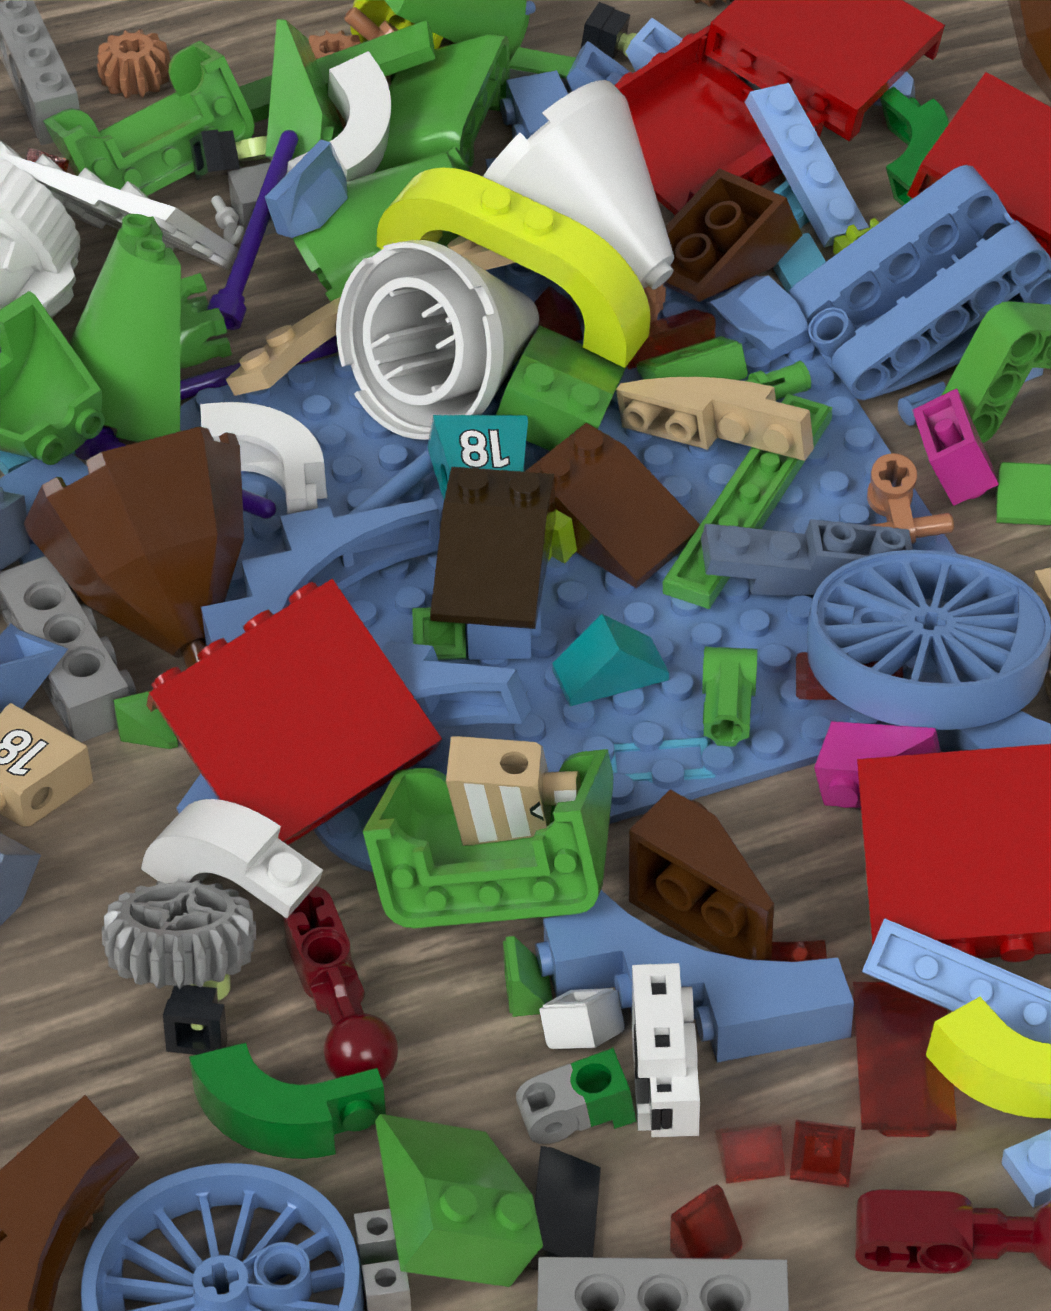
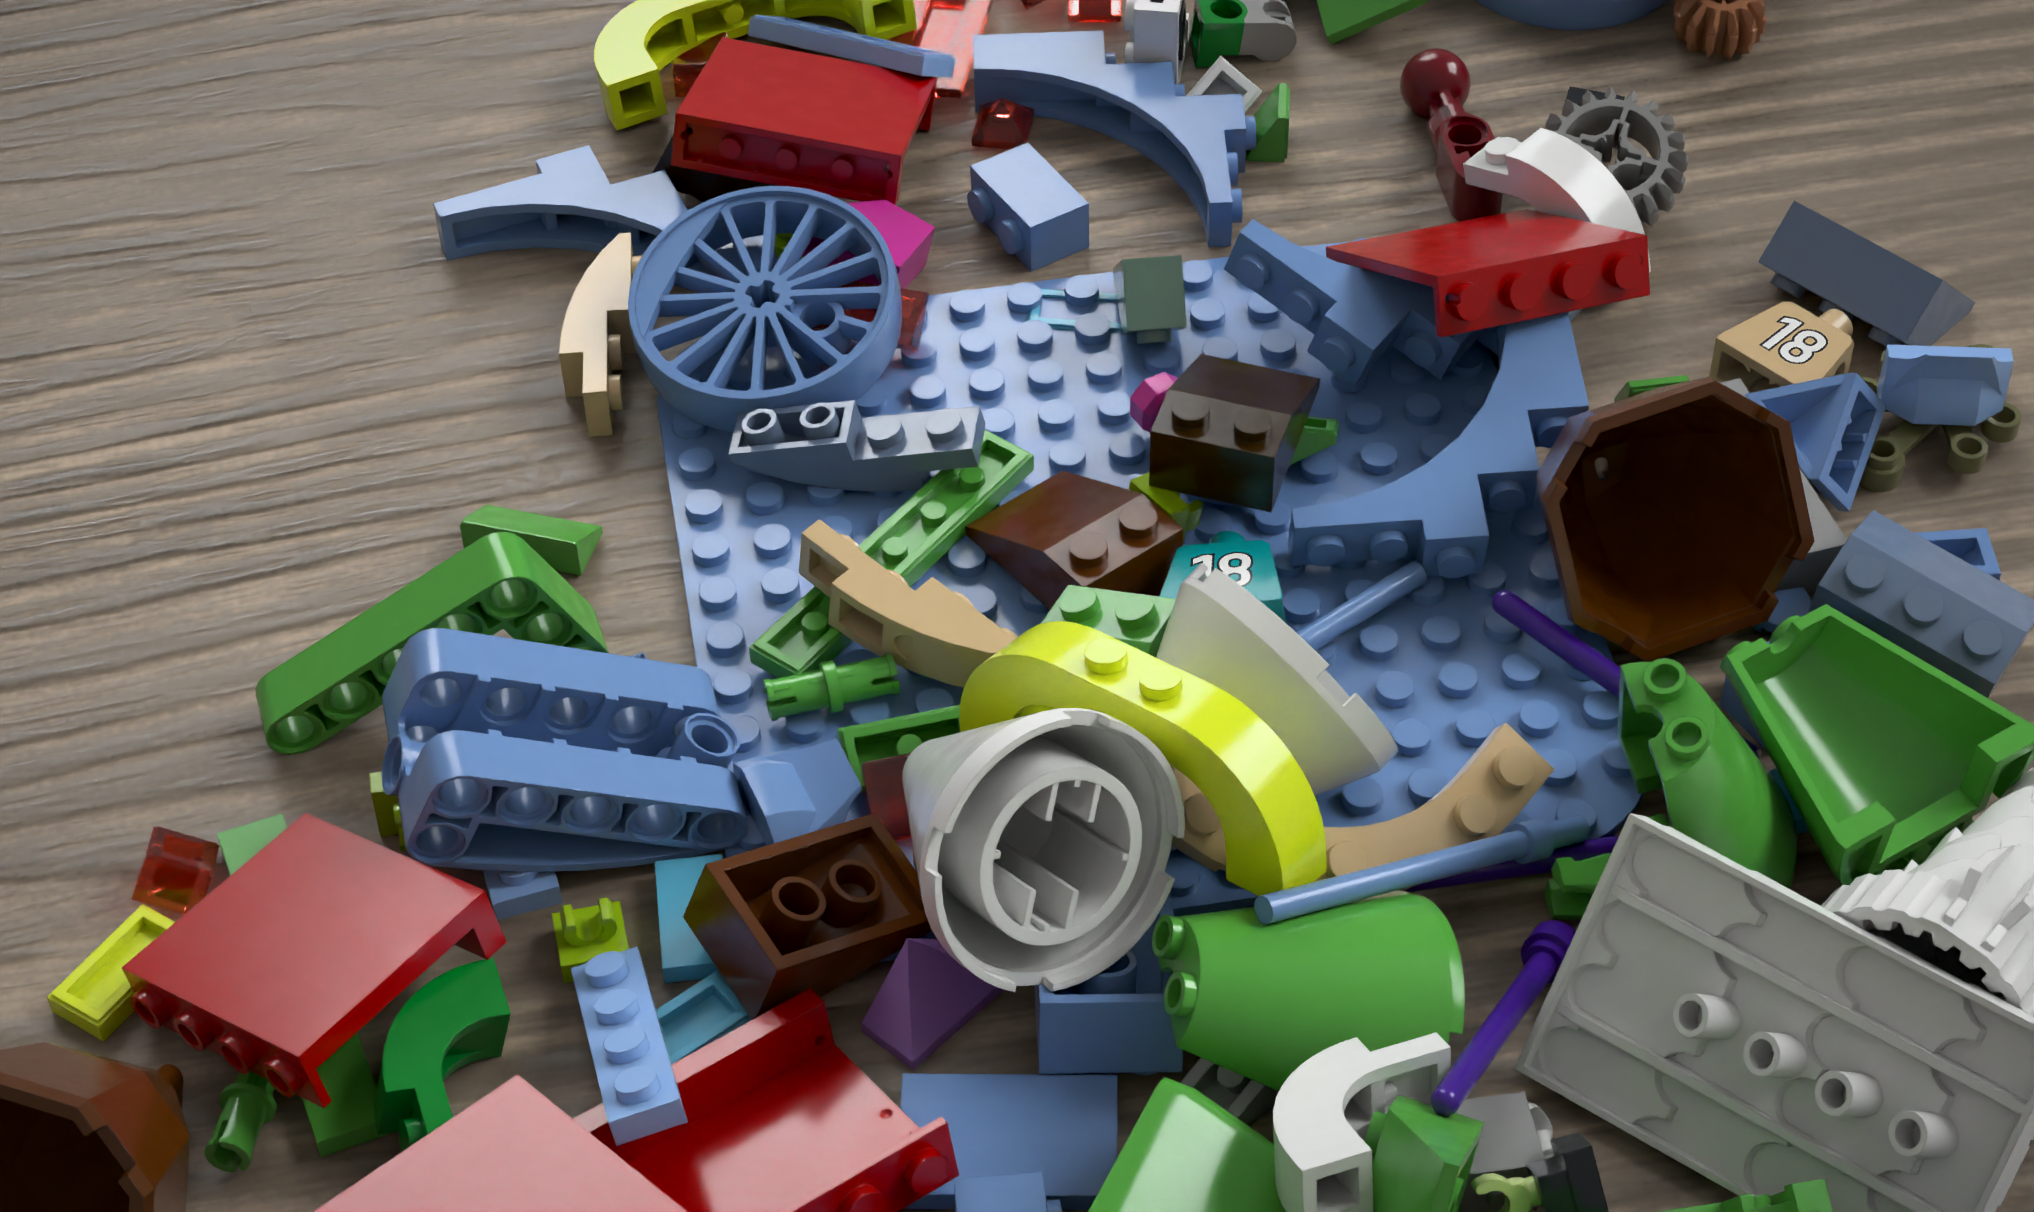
camera: 170 degrees left, 0 degrees up
green arch [189,1043,386,1159] -> none
white arch [200,402,327,514] -> none
medium blue slope [265,140,348,238] -> none
bright green windscreen [363,749,614,928] -> none
tan torso [446,736,581,846] -> none
teal slope [552,614,669,706] -> none
reddish brown slope [629,789,774,961] -> none
bright green piece [702,646,758,747] -> none
nougat piece [867,453,954,544] -> none
dark pink slope [912,388,999,506] -> none
none -> medium blue brick [967,142,1089,272]
none -> sand green slope [1113,255,1187,344]
none -> dark pink tile [1130,372,1178,432]
none -> medium blue bar [1254,815,1590,924]

